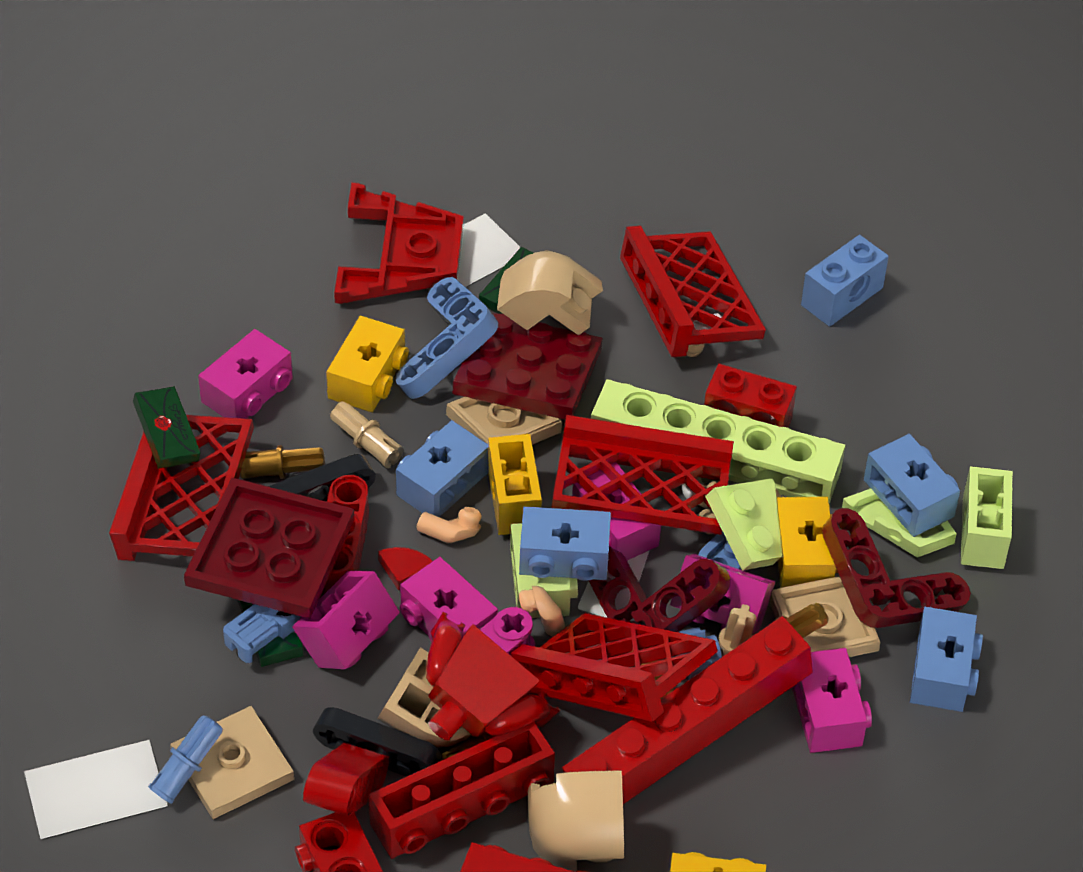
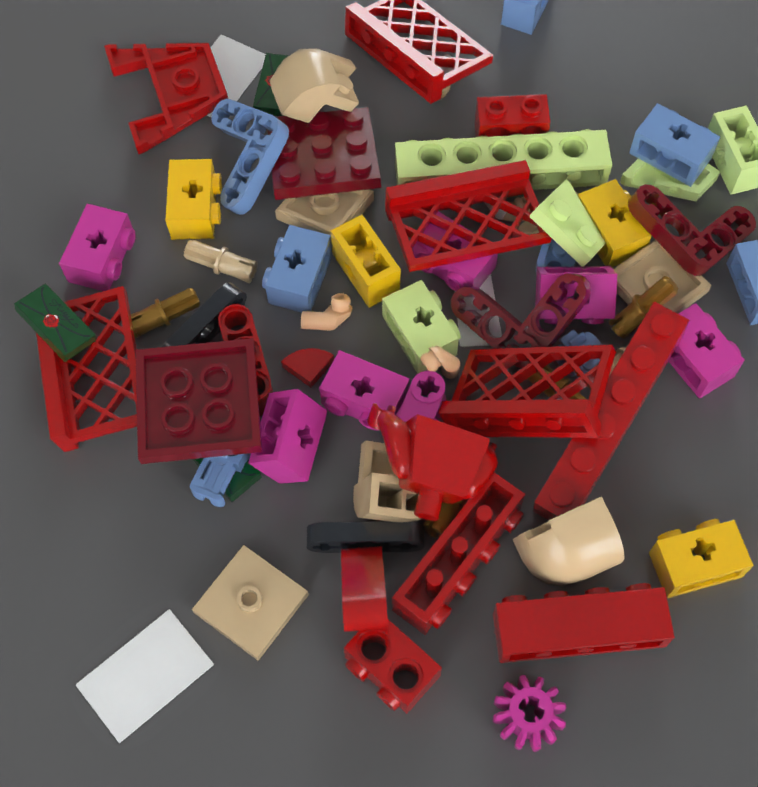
camera: 20 degrees left, 15 degrees up
medium blue axle [148,715,223,804] -> none
medium blue brick [519,506,611,581] -> none
tan axle [718,604,756,657] -> none

